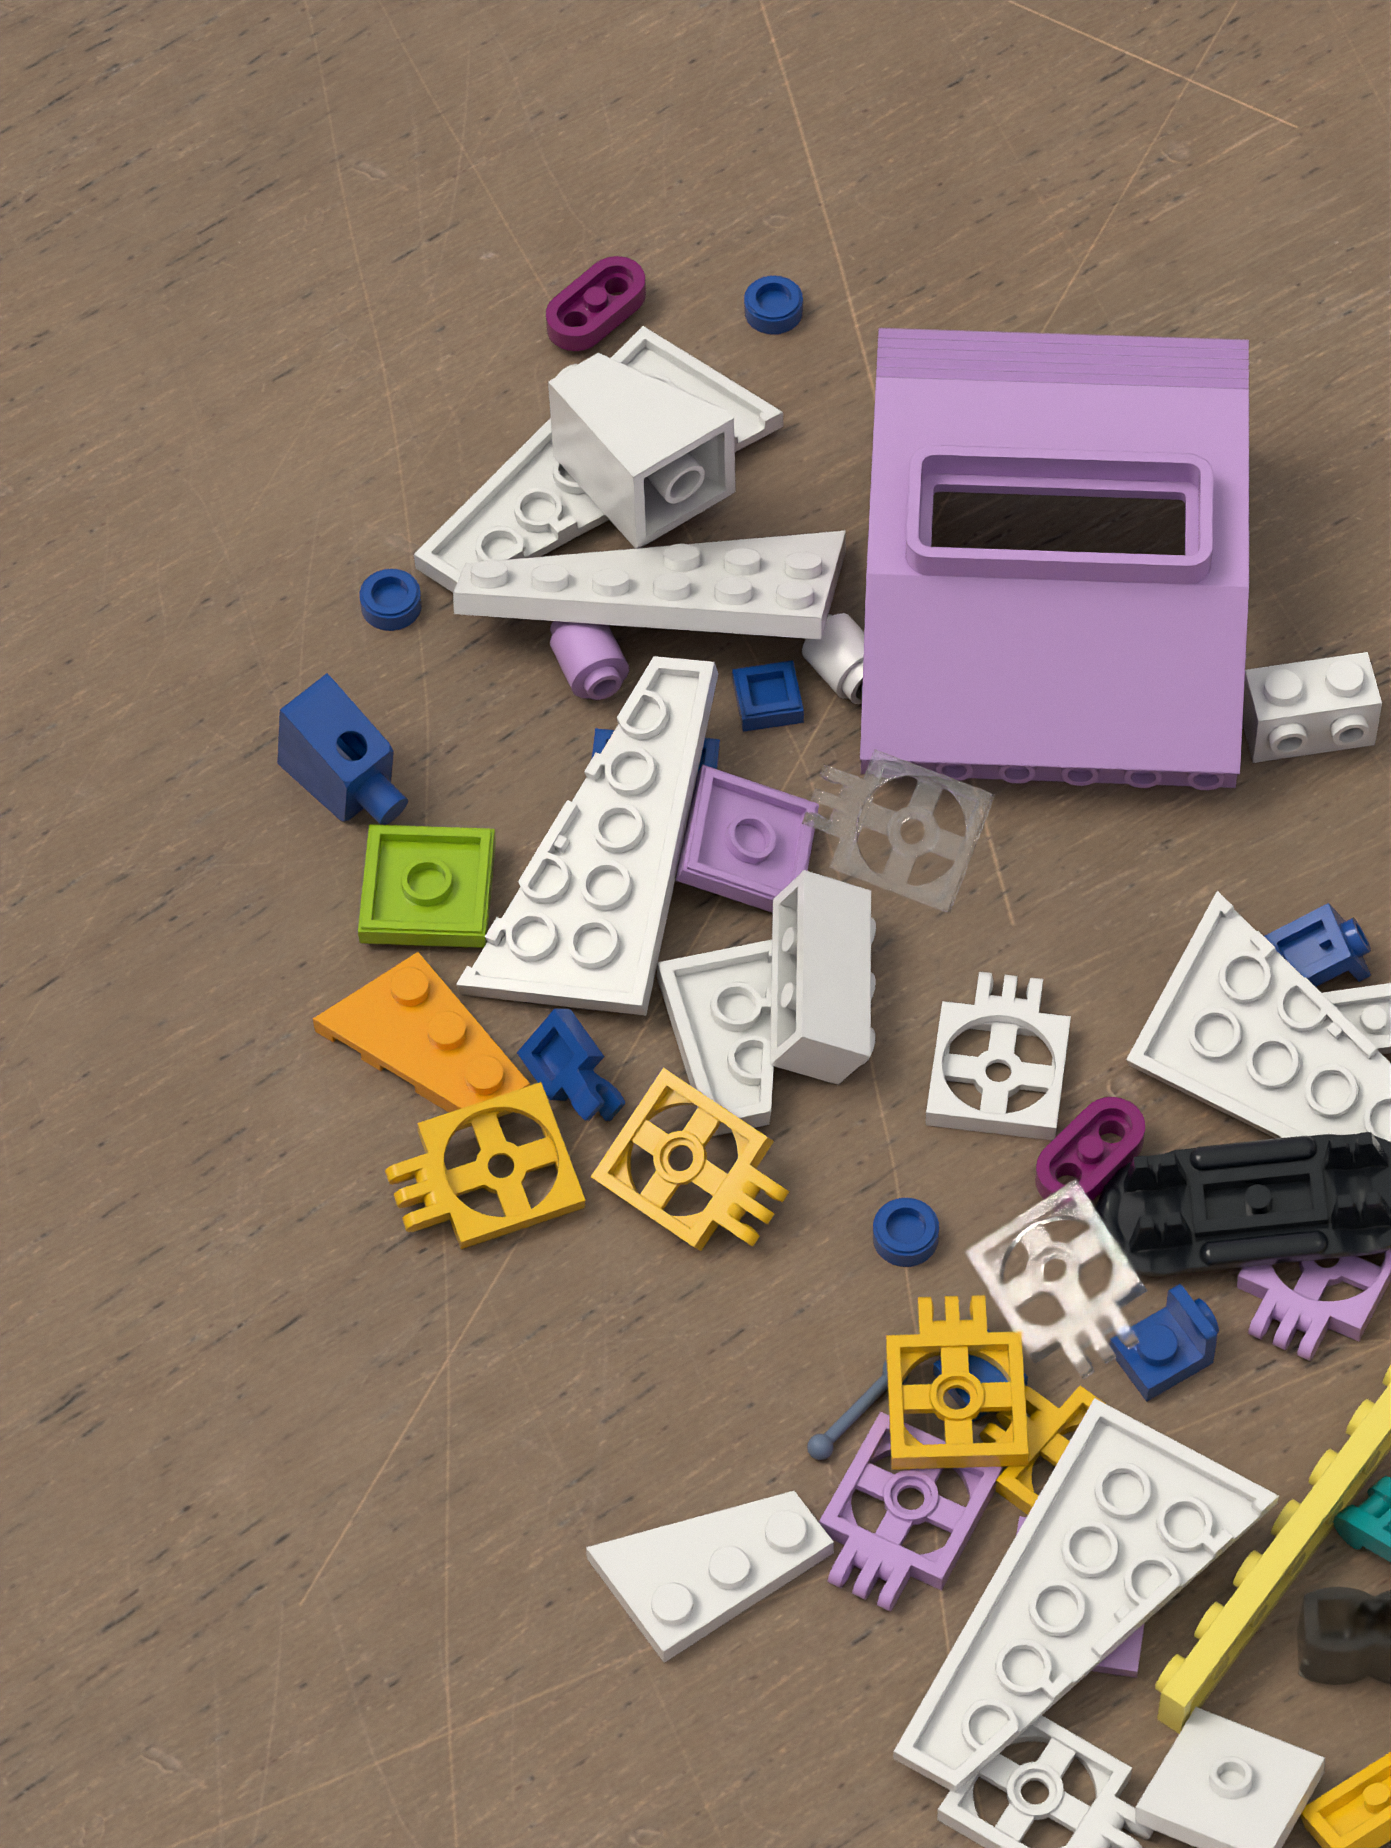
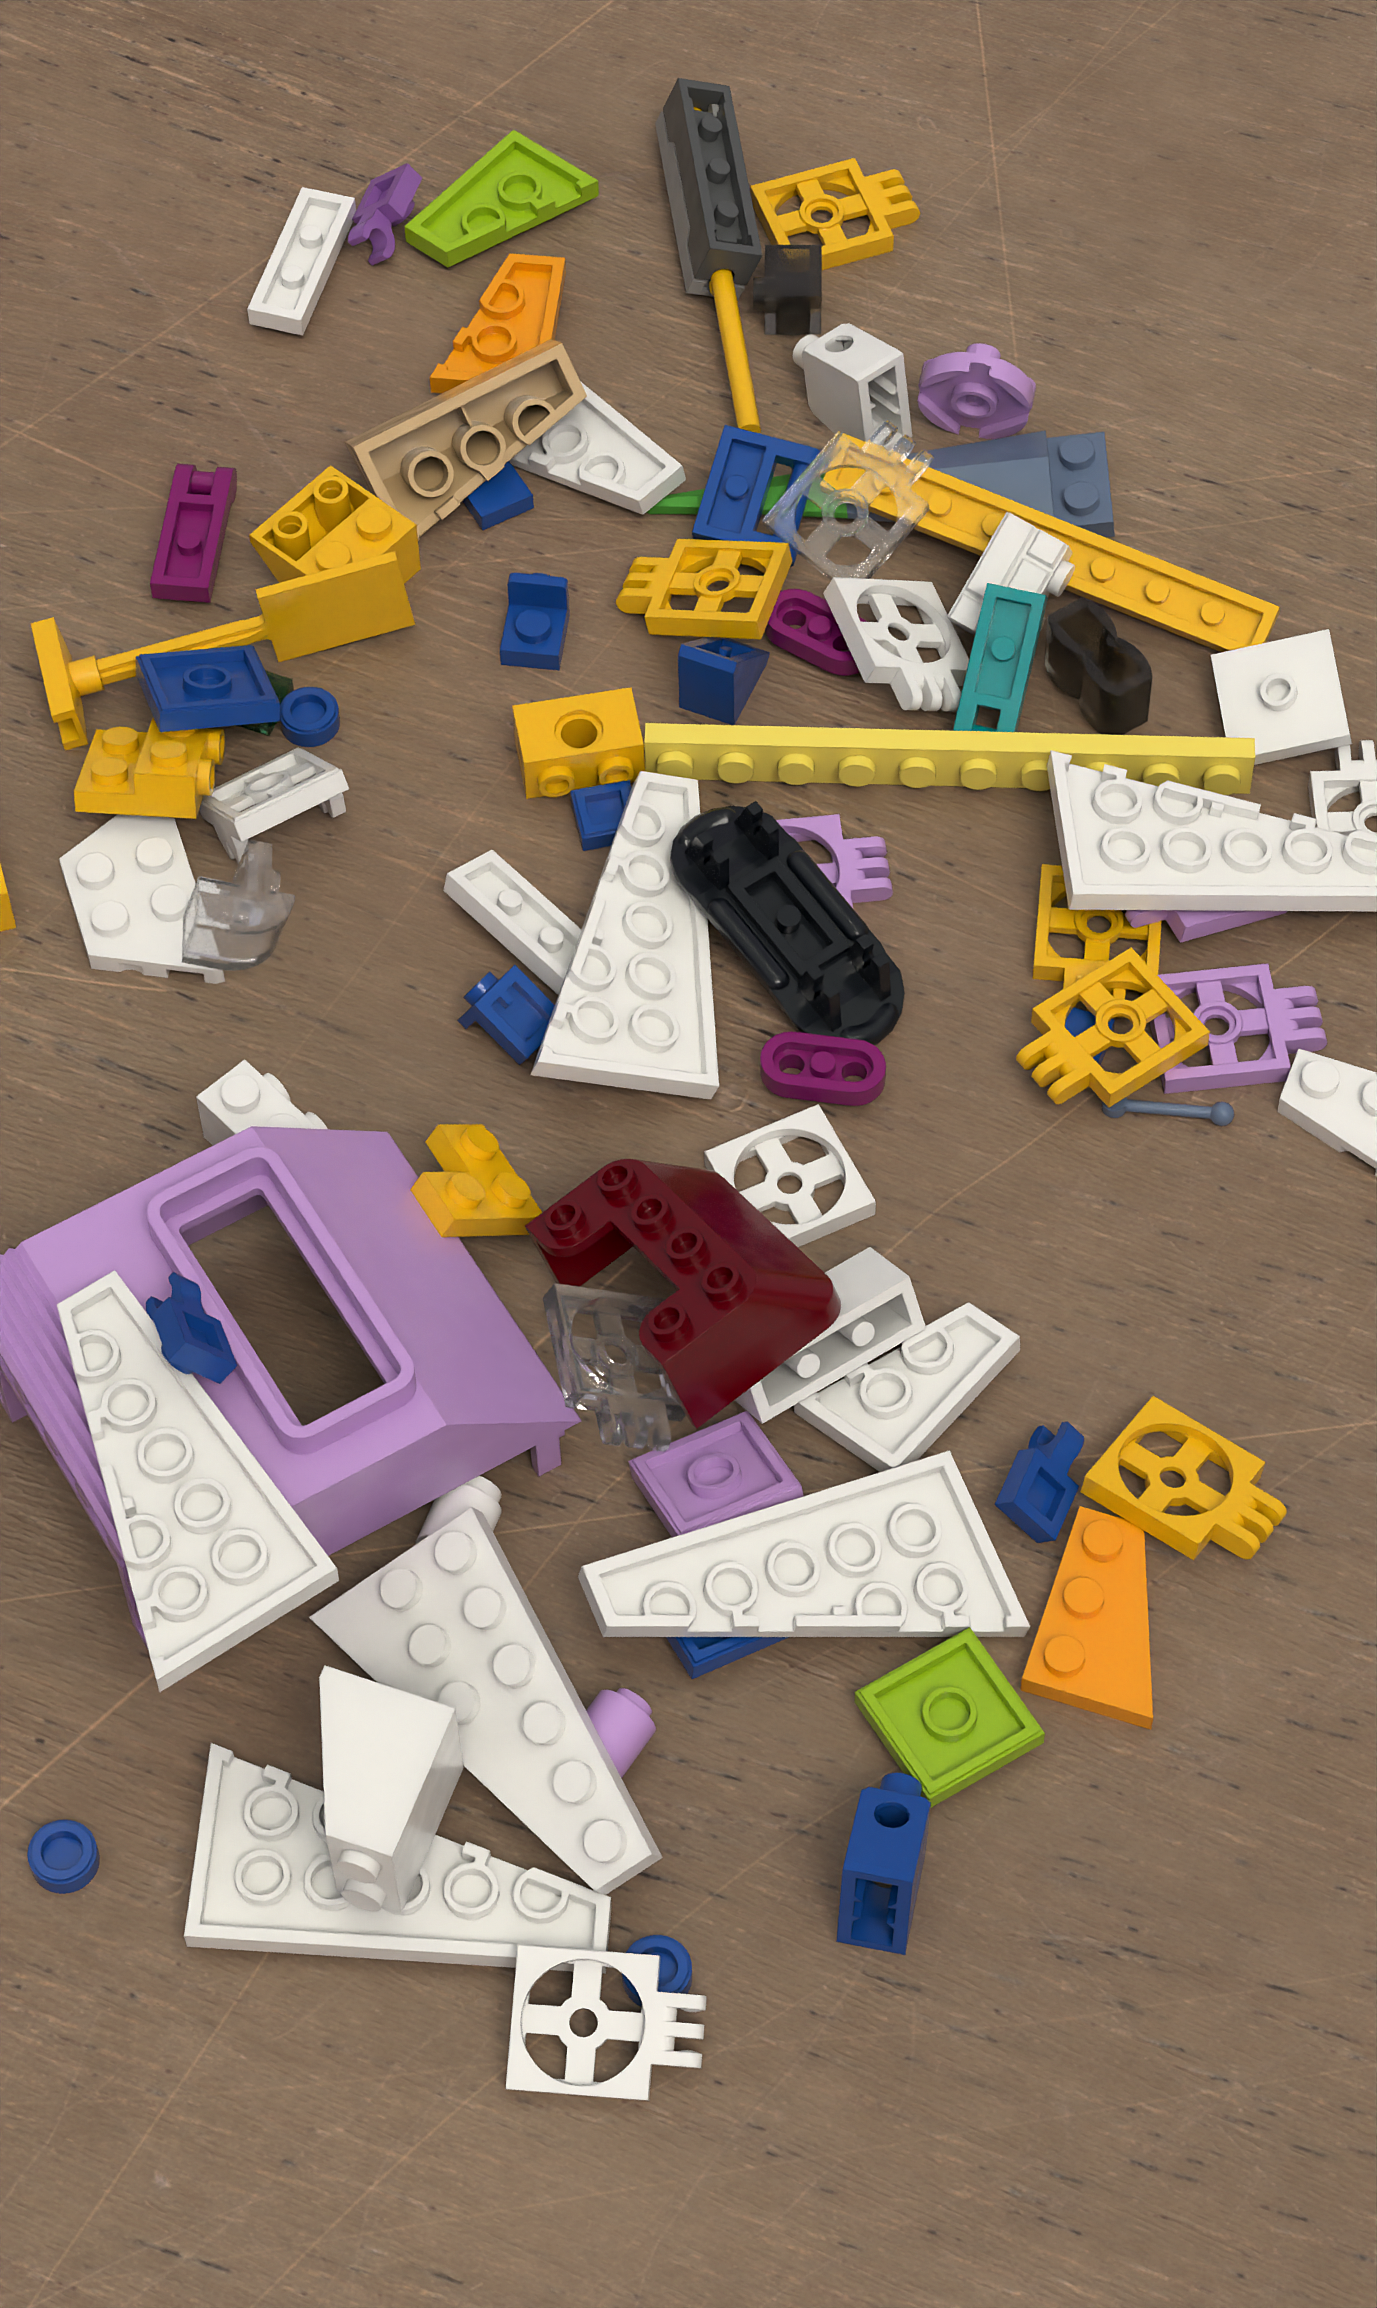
camera: 125 degrees left, 0 degrees up
magenta plate [546,256,646,351] -> none
yellow piece [591,1068,790,1251] -> none
blue tile [732,660,804,732] -> none
blue tile [873,1198,939,1267] -> none
clear piece [965,1179,1148,1379] -> none
blue bracket [1109,1284,1219,1402] -> none
none -> white wing [57,1270,339,1692]
none -> blue plate [146,1272,238,1384]
none -> yellow plate [410,1124,542,1237]
none -> white piece [505,1945,707,2101]
none -> dark red windscreen [525,1159,841,1429]

